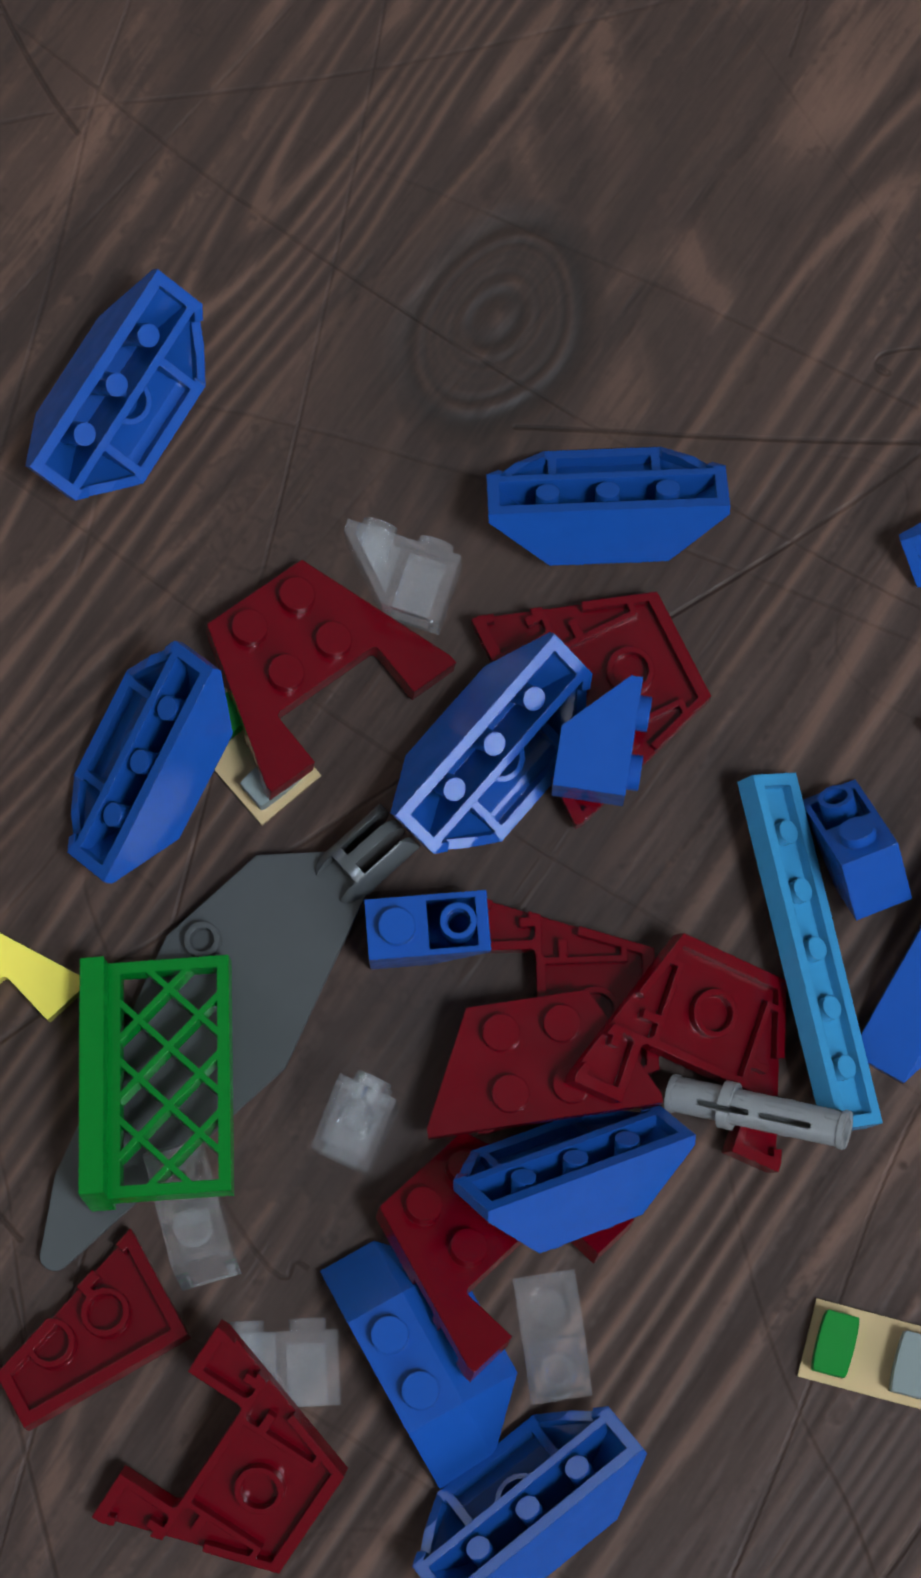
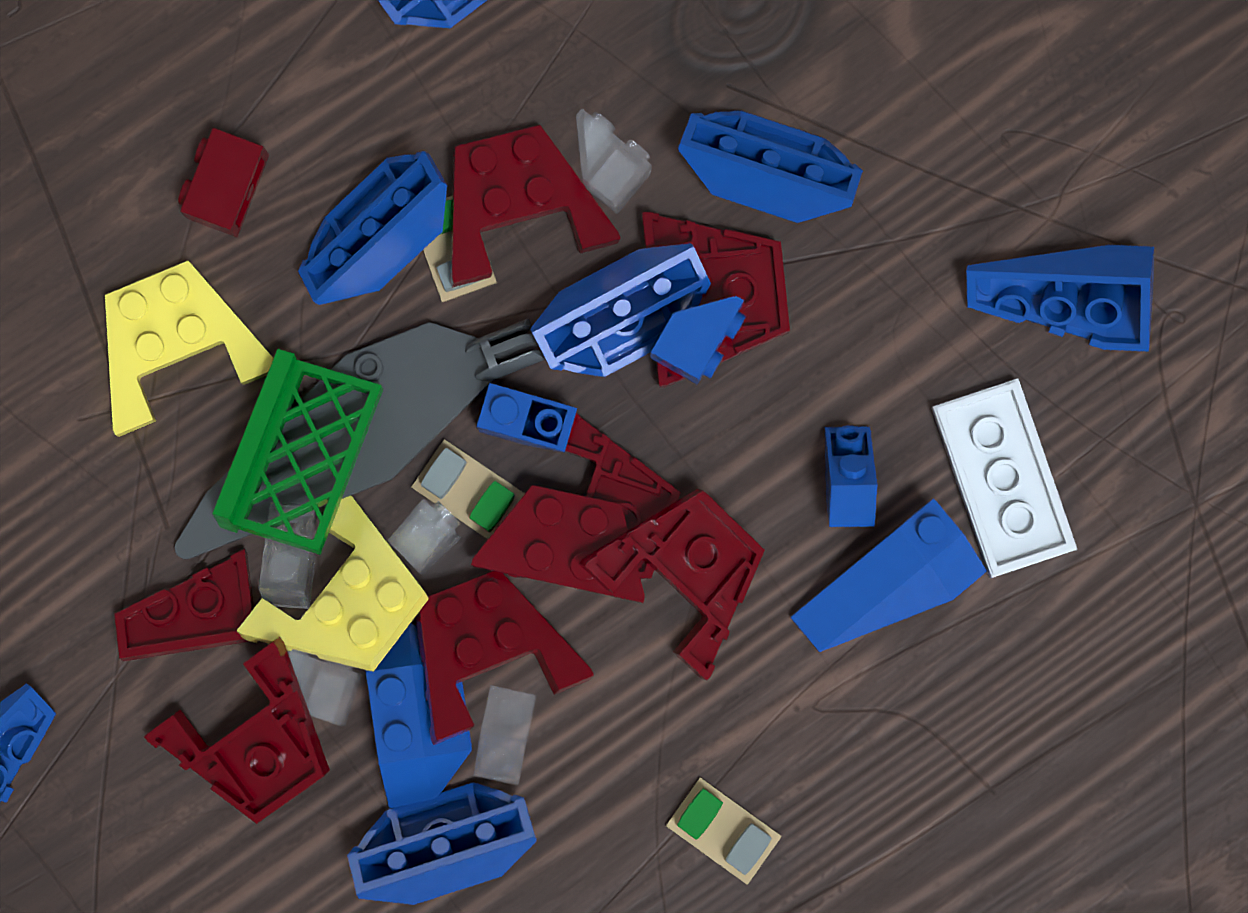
camera: 20 degrees right, 5 degrees up
blue wedge [453,1105,696,1254] -> none
light grey pin [664,1074,853,1150] -> none
dark azure plate [737,773,883,1131] -> none
none -> light yellow wing [237,496,429,672]
none -> piece [411,439,525,539]

